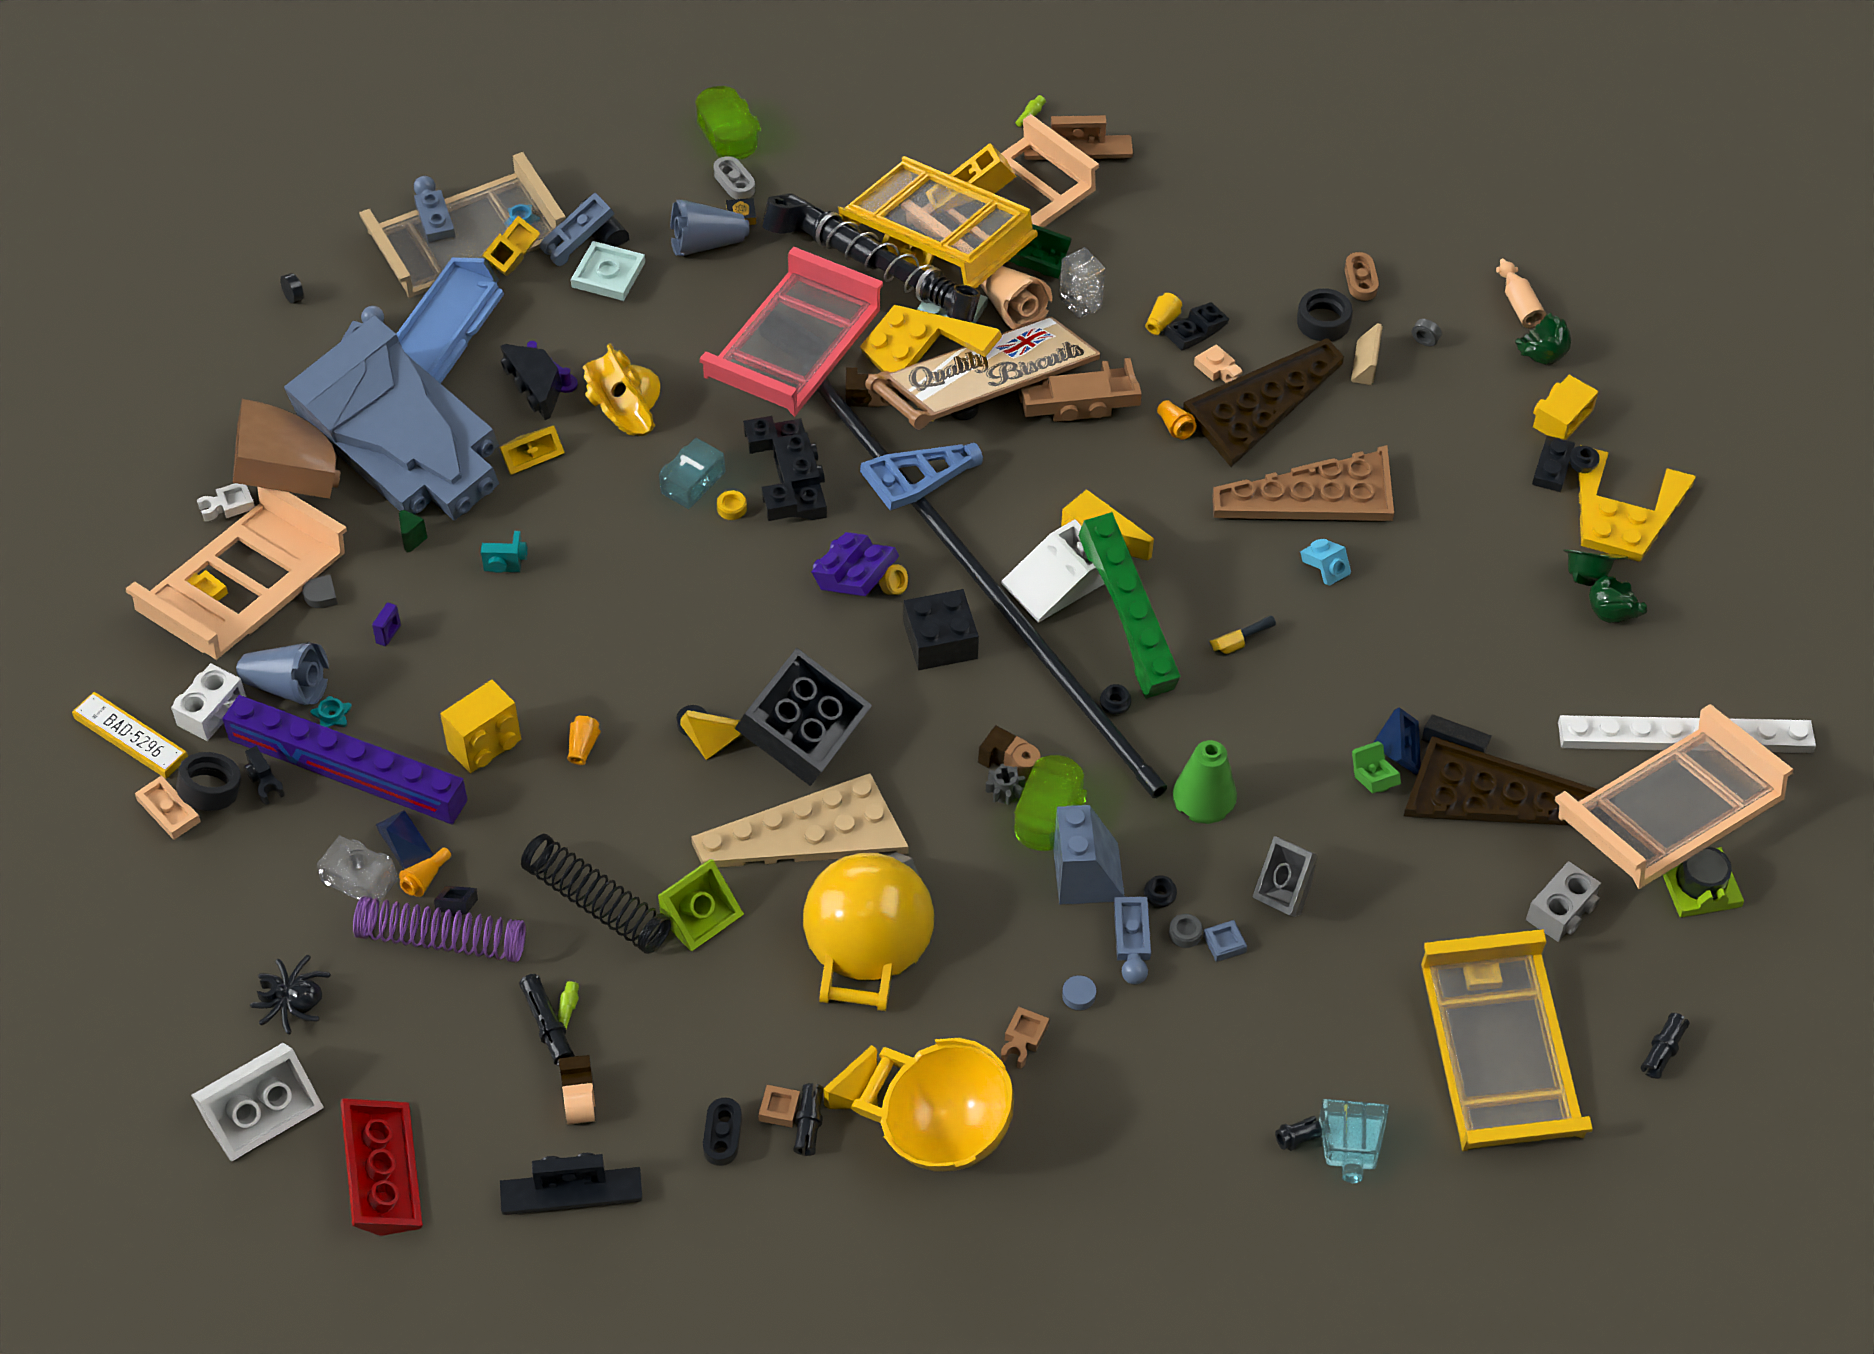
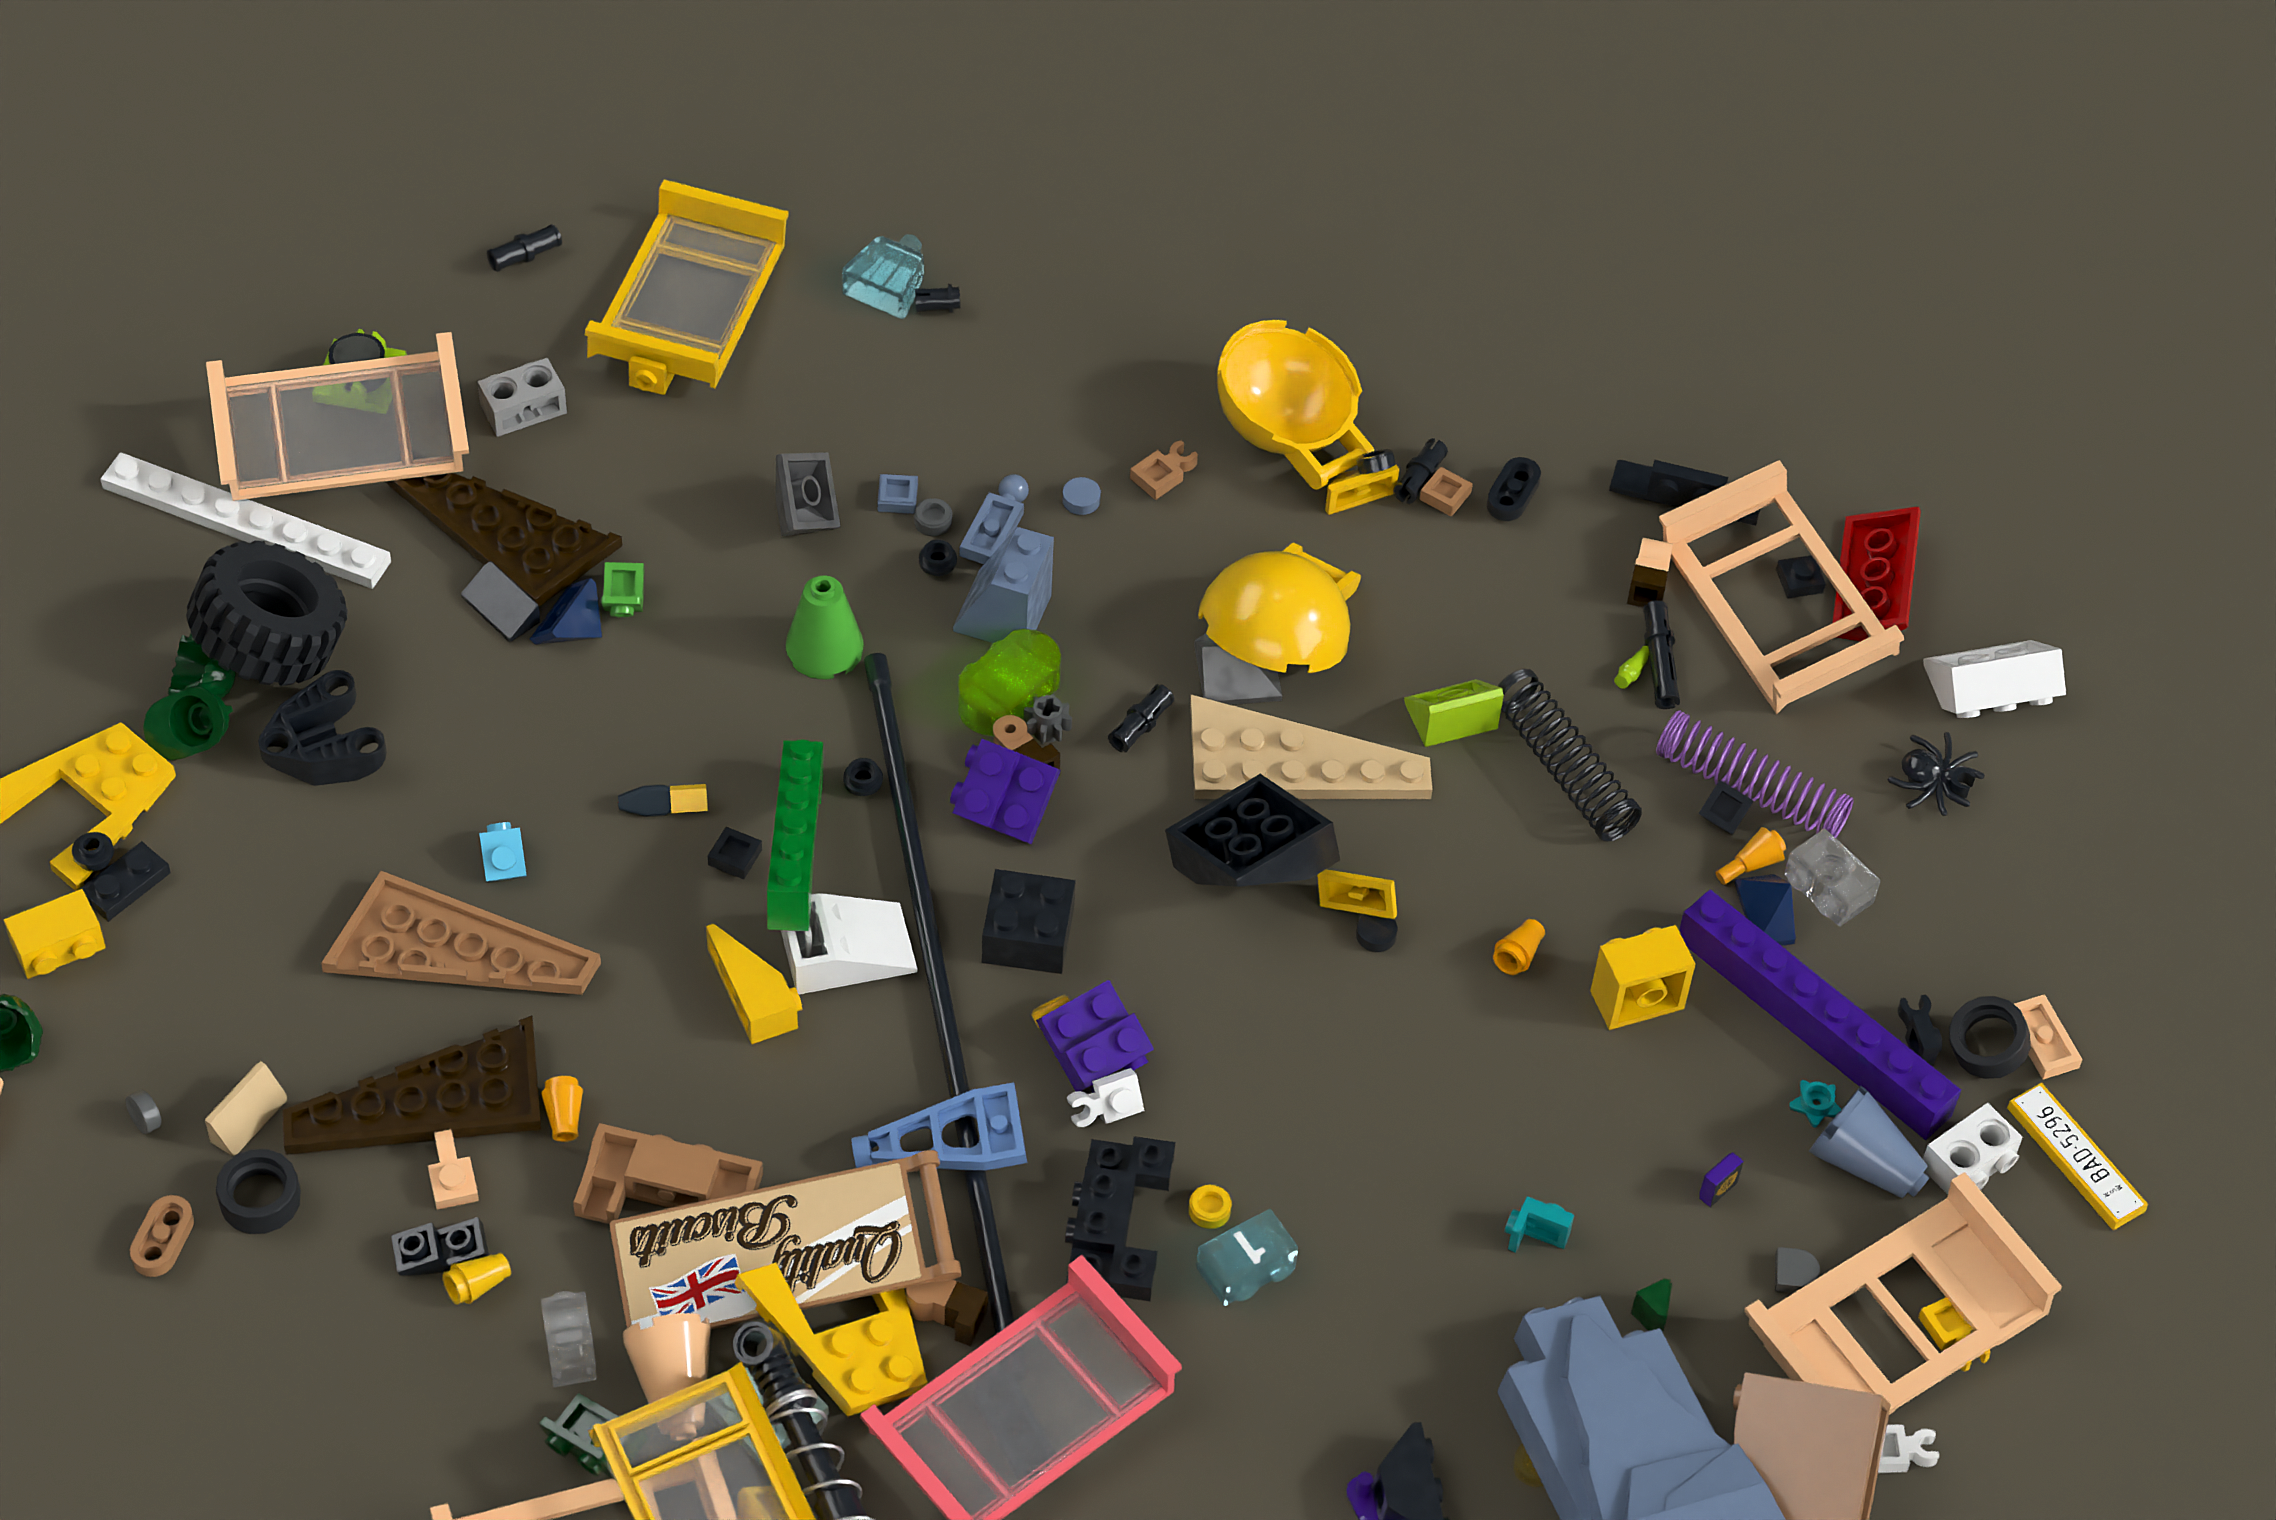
camera: 160 degrees left, 0 degrees up
yellow slope [499,426,565,475] -> none
yellow piece [583,344,661,436] -> none
none -> black tyre [186,540,348,686]
none -> black connector [258,670,387,786]
none -> black plate [707,827,762,879]
none -> dark purple plate [950,739,1061,844]
none -> white plate [1067,1068,1144,1127]
none -> black pin [1108,684,1175,753]
none -> black tile [1356,449,1396,474]
none -> light nougat piece [1659,460,1904,715]
none -> black plate [1776,555,1826,599]

